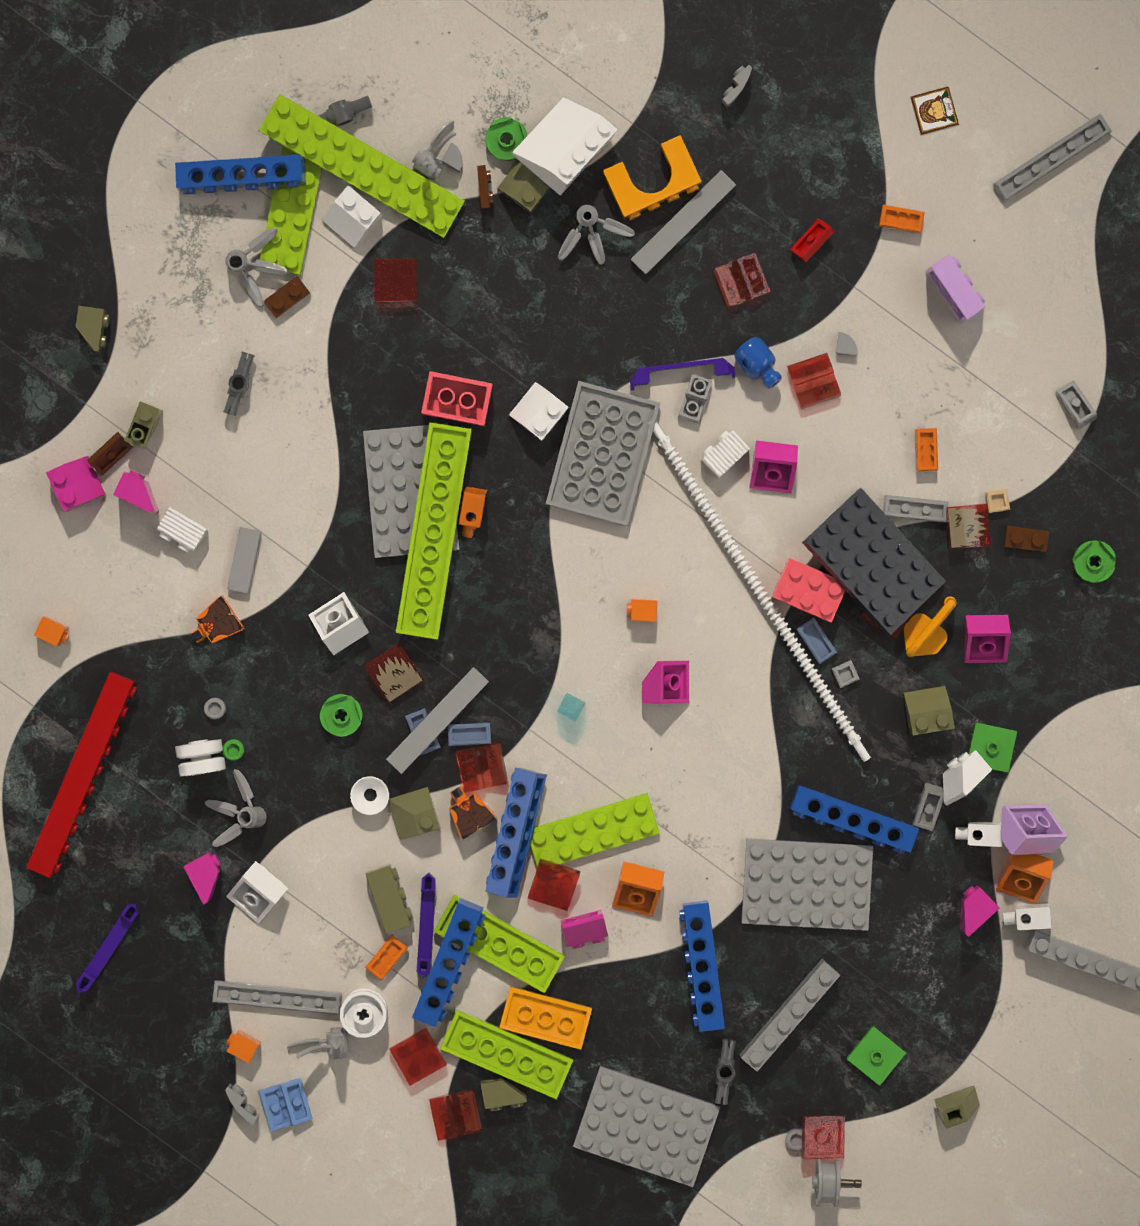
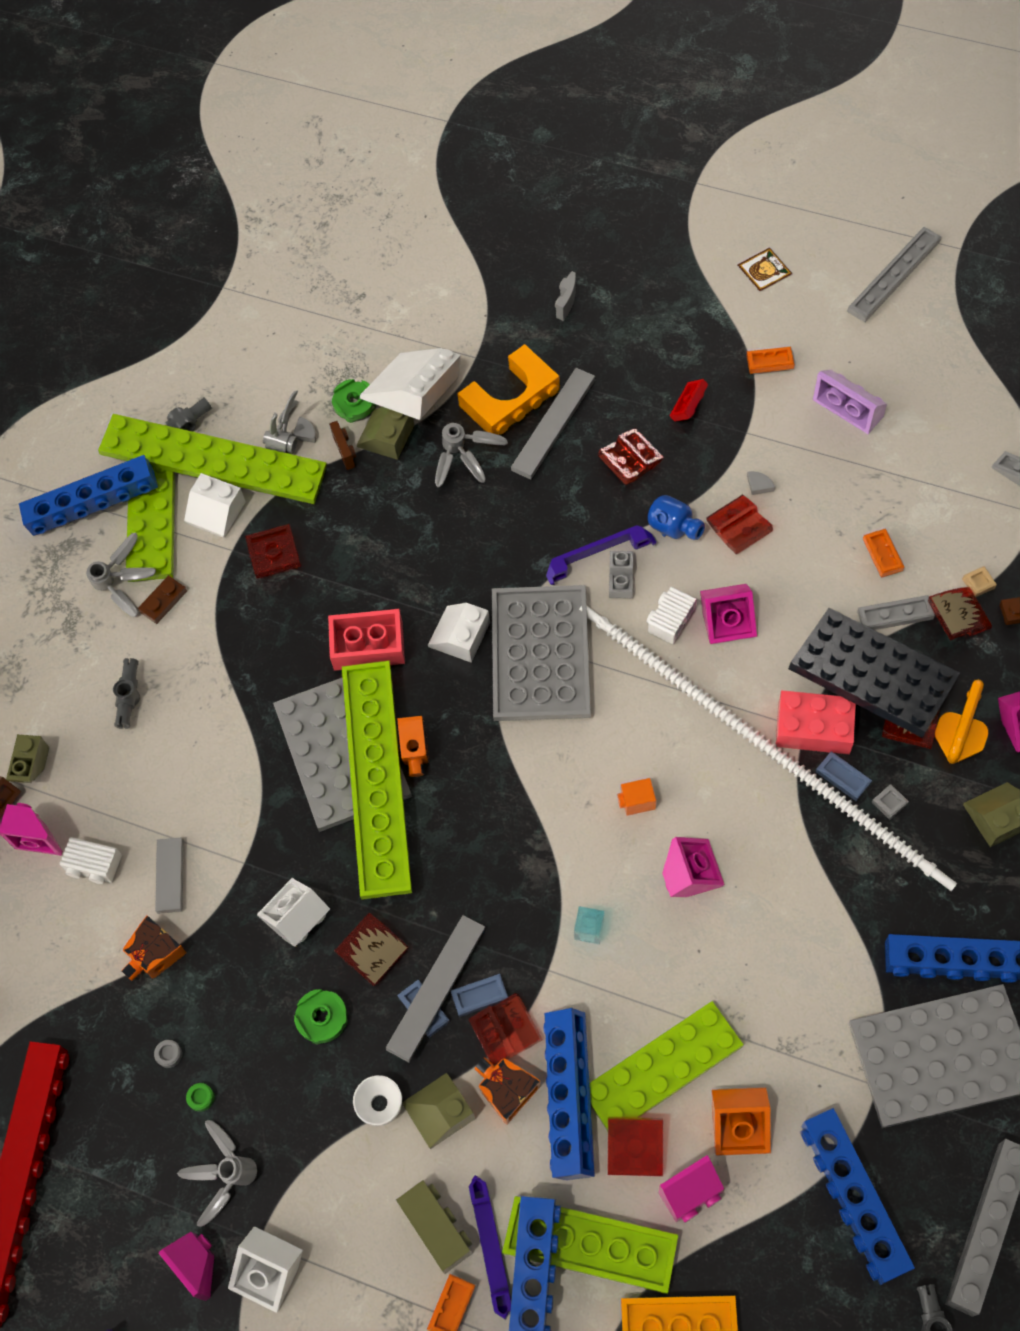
camera: 10 degrees left, 25 degrees down
white wheel [175,739,226,776] -> none

